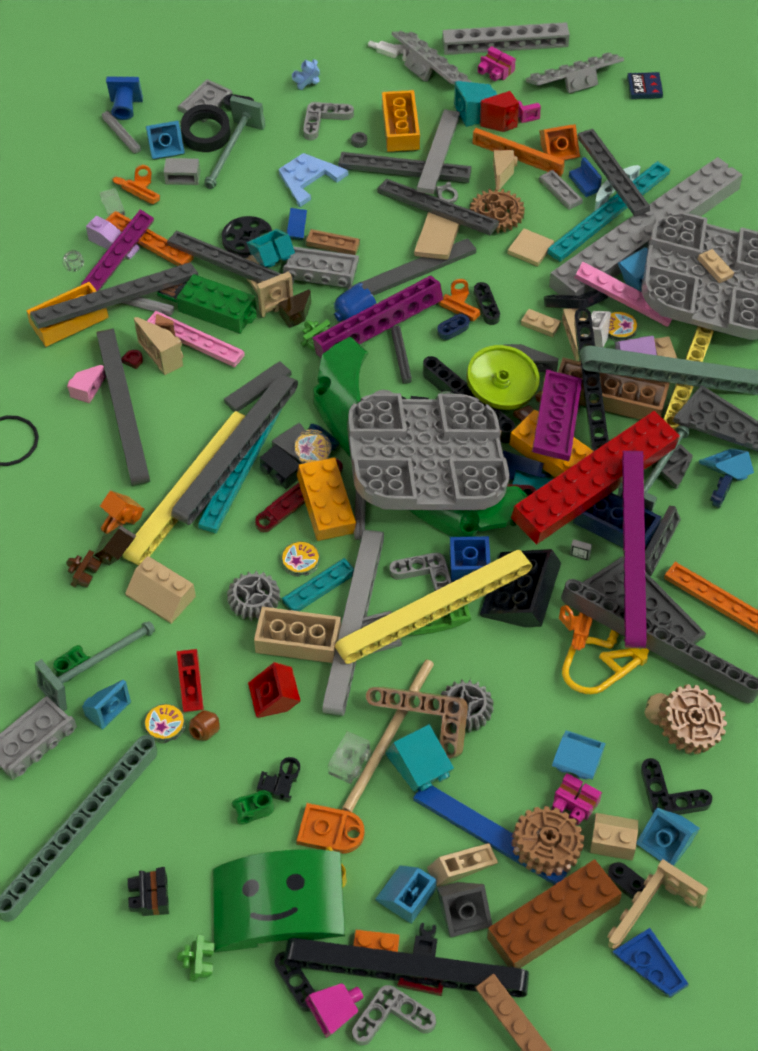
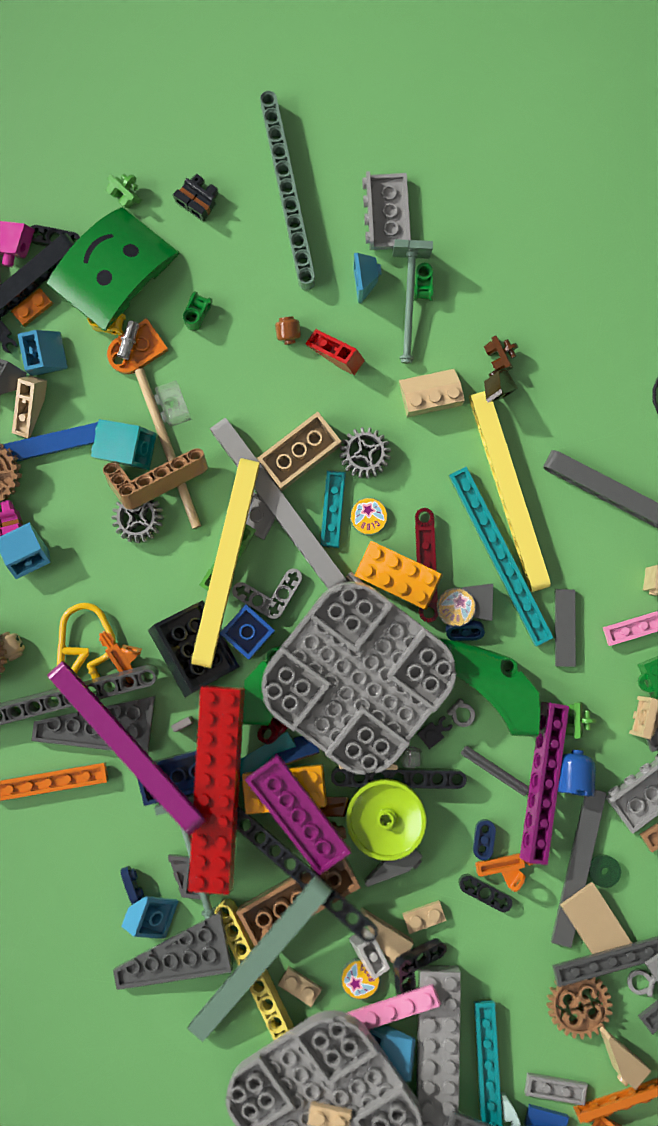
camera: 135 degrees right, 30 degrees up
orange brick [100,490,145,534] -> none
tile [144,704,186,743] -> none
dark grey beam [171,373,298,525] -> none
red slope [248,662,301,718] -> none
black piece [257,757,301,802] -> none
black brick [259,445,299,489] -> none
dark brown slope [278,289,312,328] -> none
tan tile [508,228,554,267] -> none
lavender brick [615,336,657,355] -> none
dark grey tile [645,506,681,576] -> none
none -> light grey axle [117,321,139,360]
none -> clear green piece [588,854,621,888]

